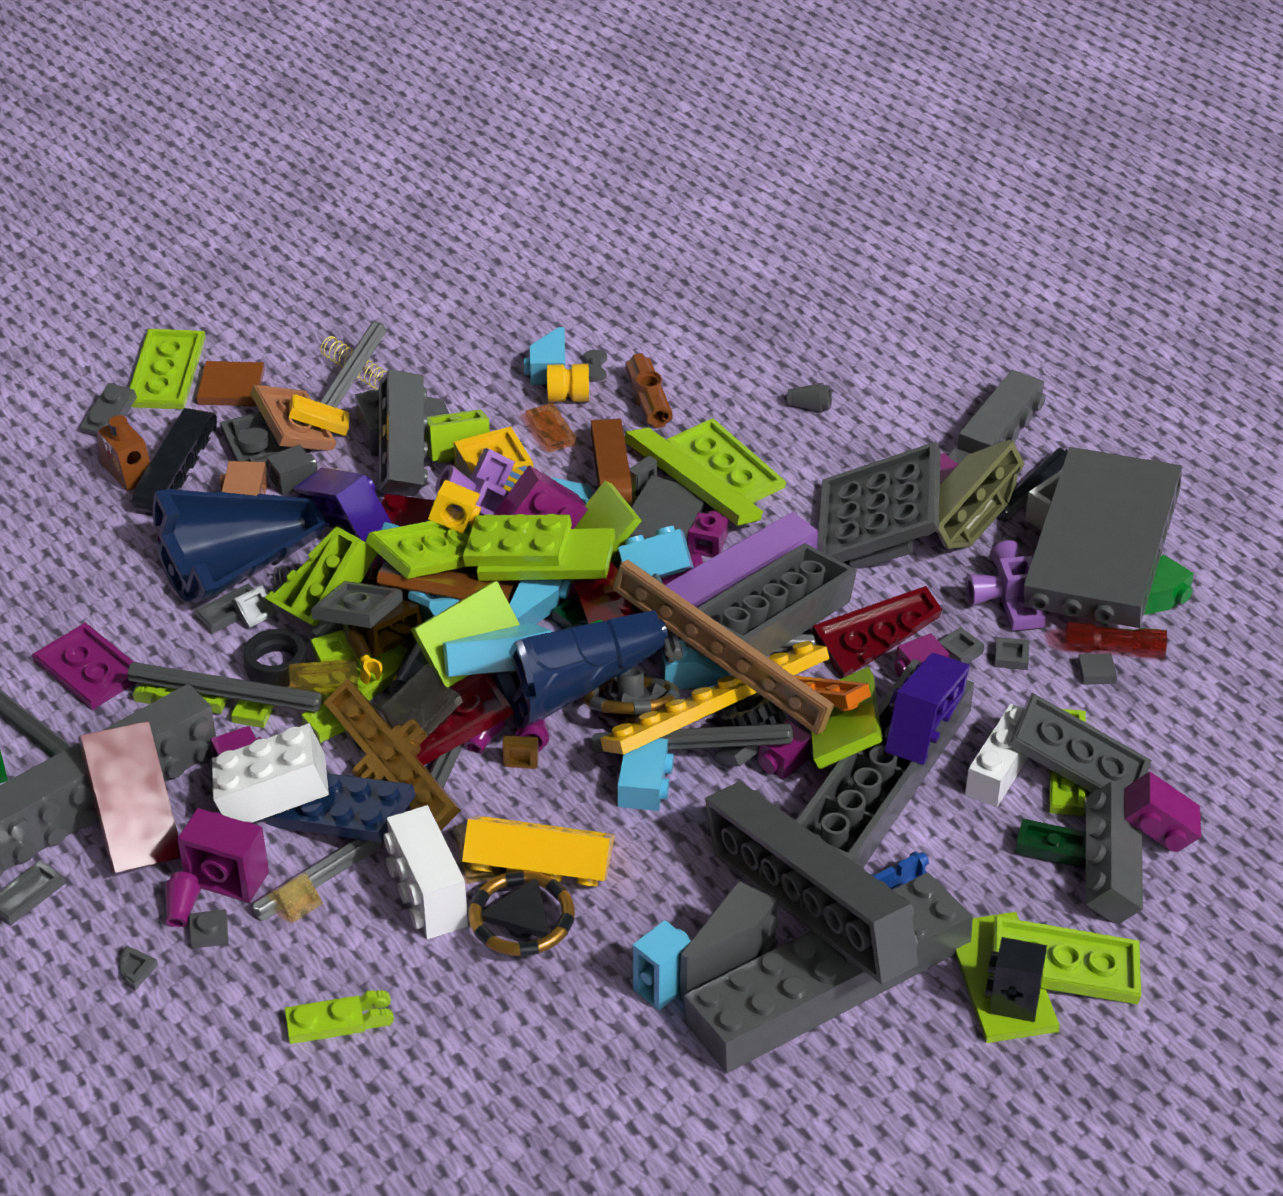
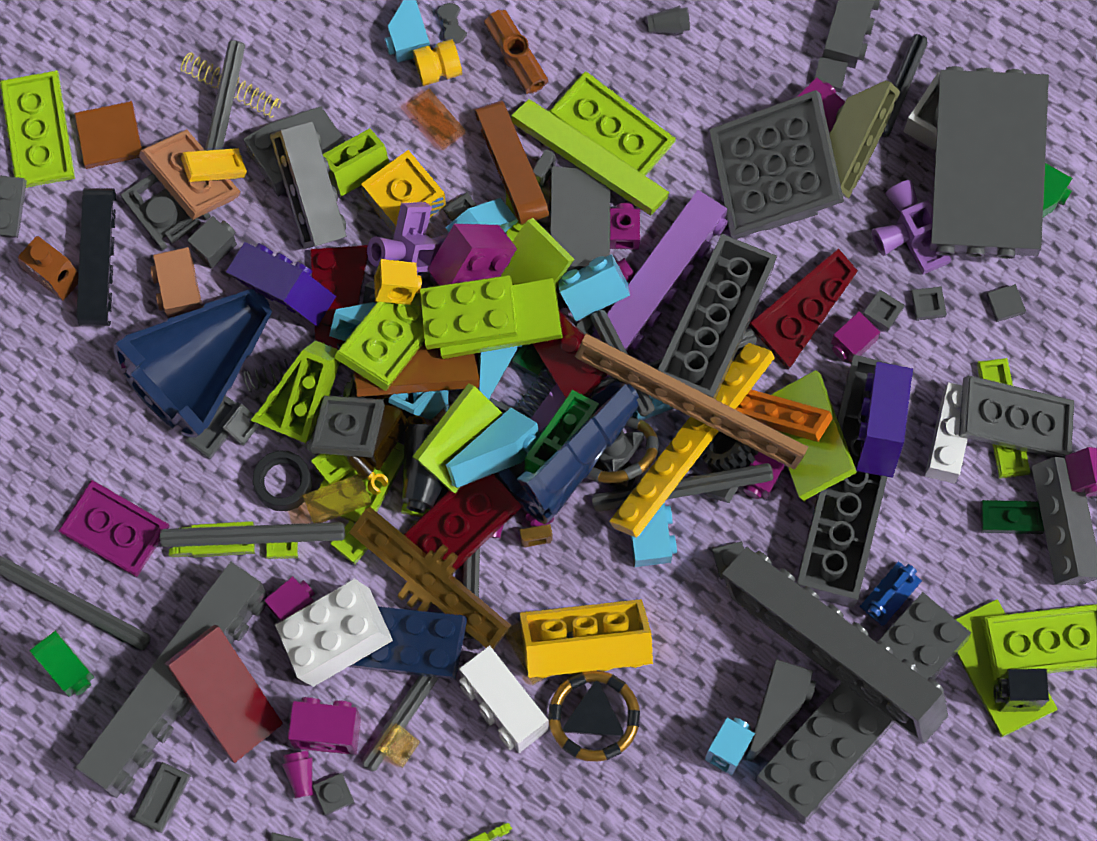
camera: 15 degrees left, 30 degrees up
clear smoke panel [381,664,463,739] -> none
clear red axle [1065,621,1167,659] -> none

